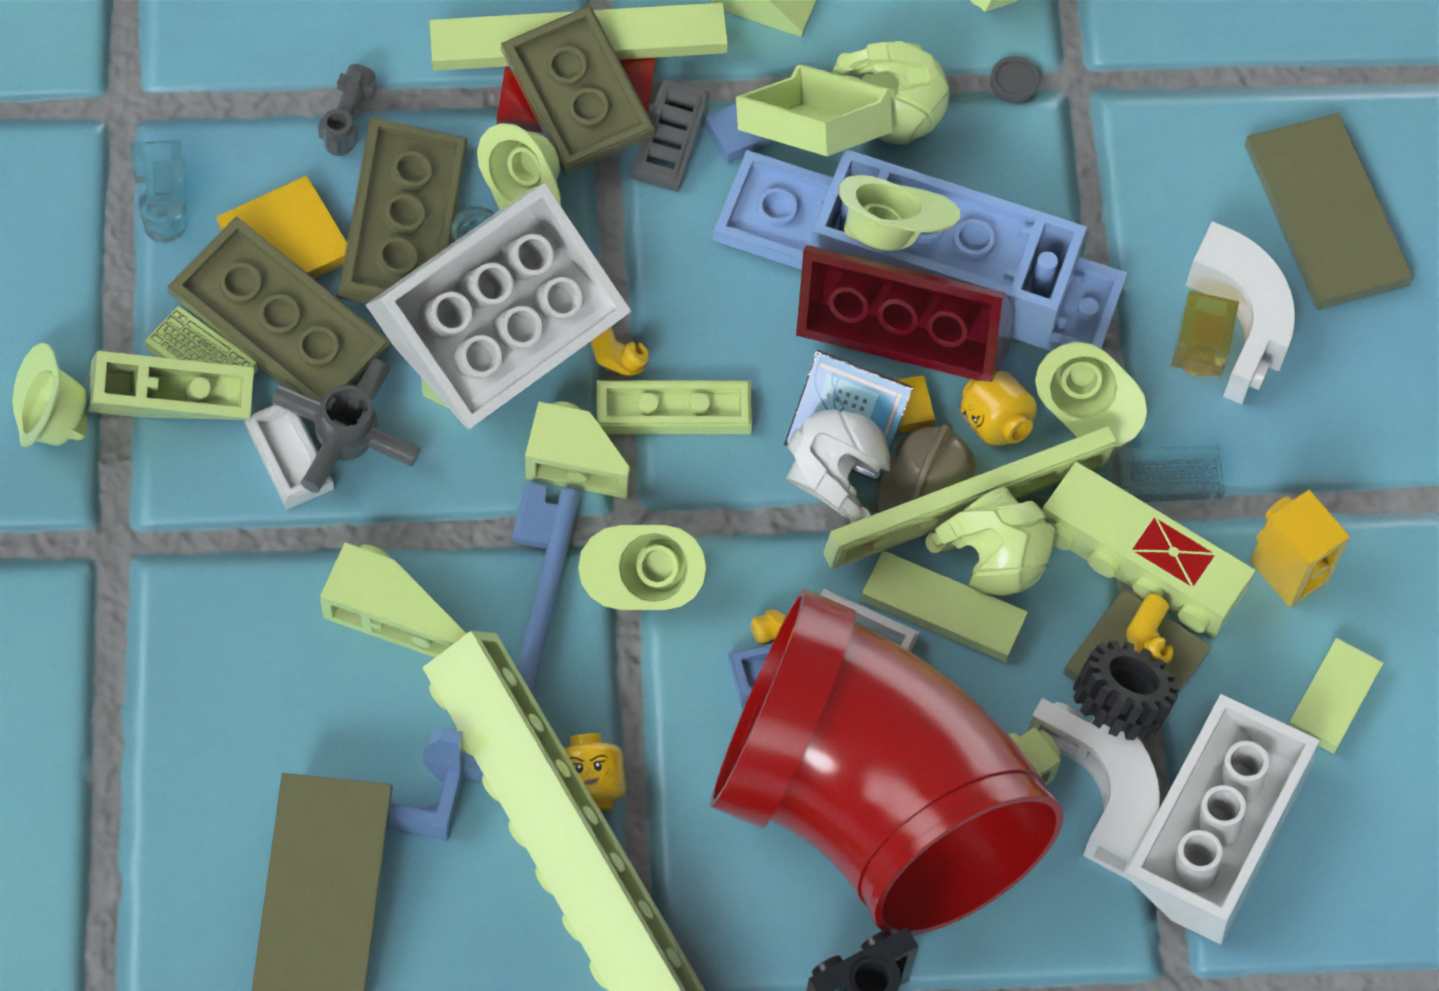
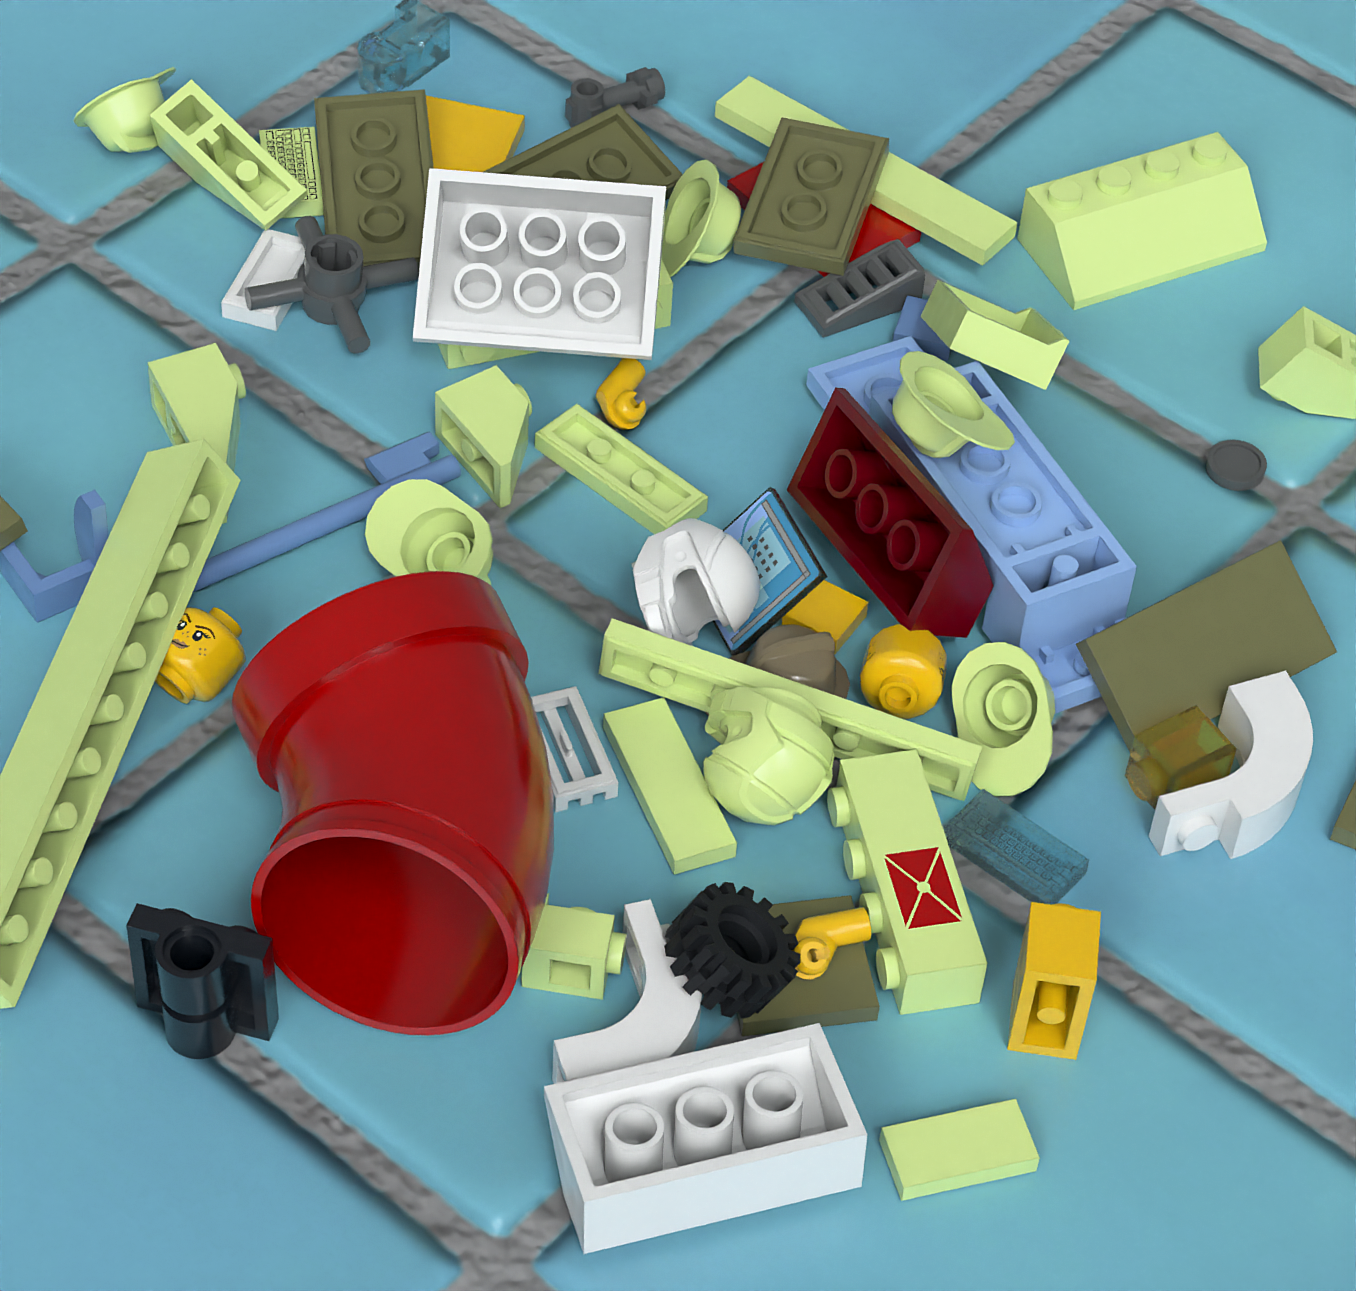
camera: 45 degrees right, 15 degrees down
yellowish green helmet [832,41,950,146] -> none
none -> olive tile [1076,540,1337,759]

